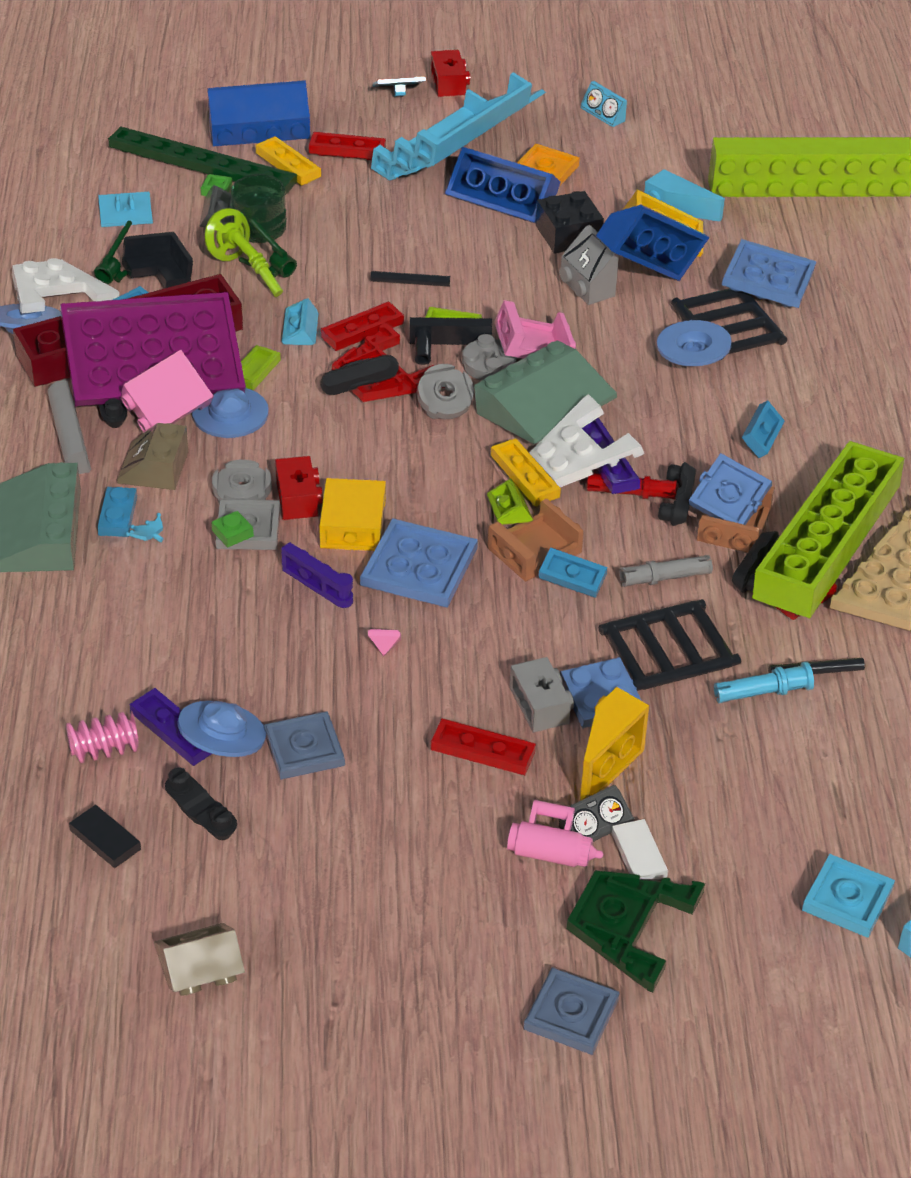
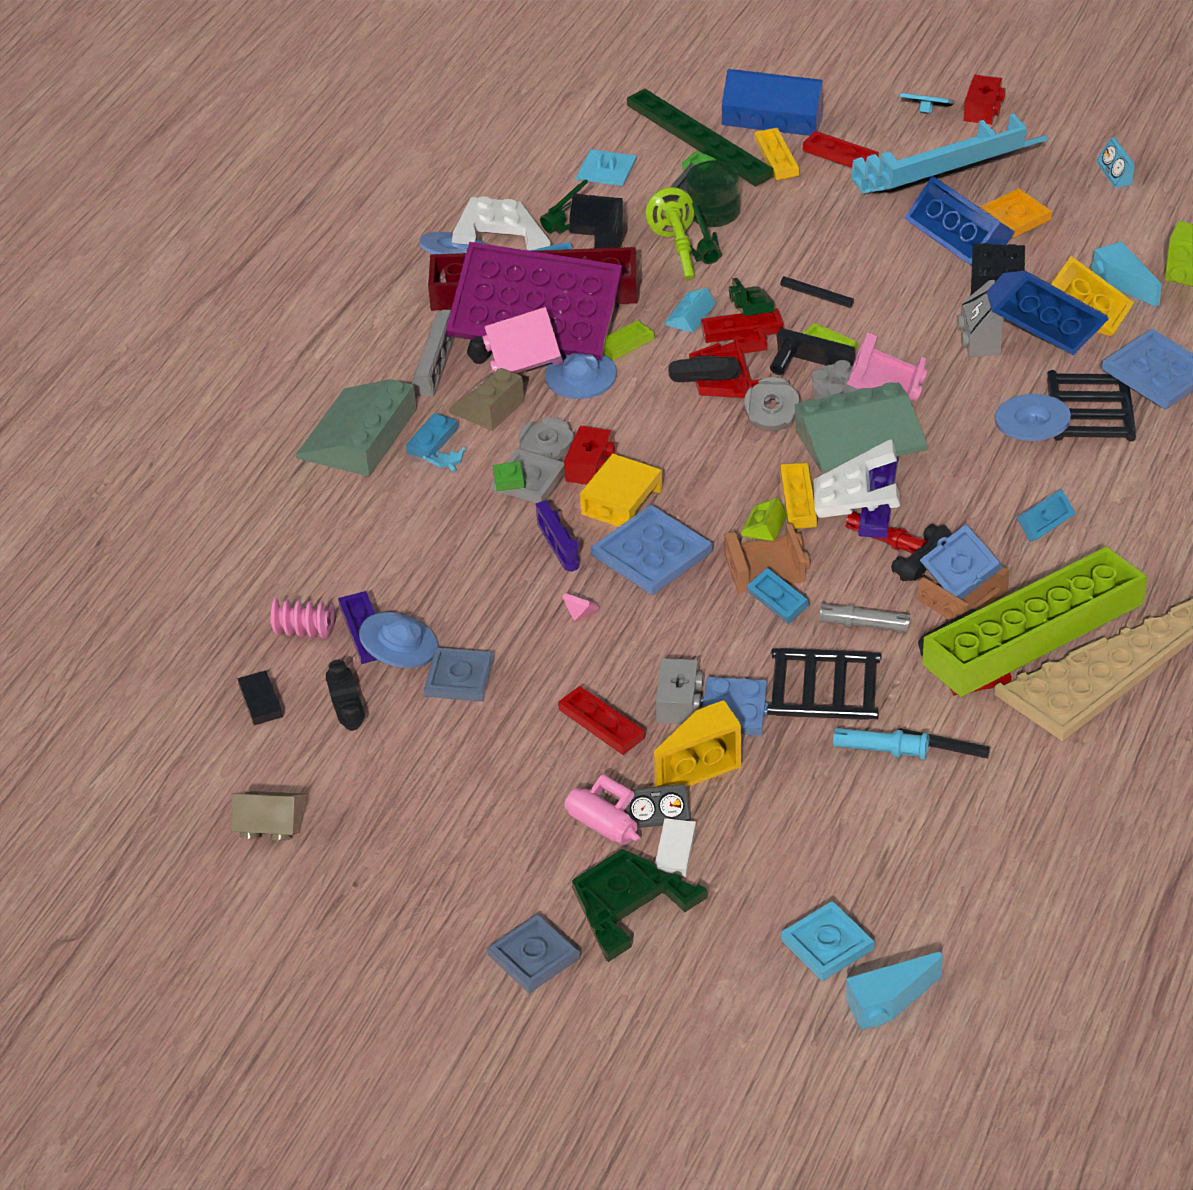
camera: 30 degrees right, 0 degrees up
none -> dark green bracket [729,278,774,316]

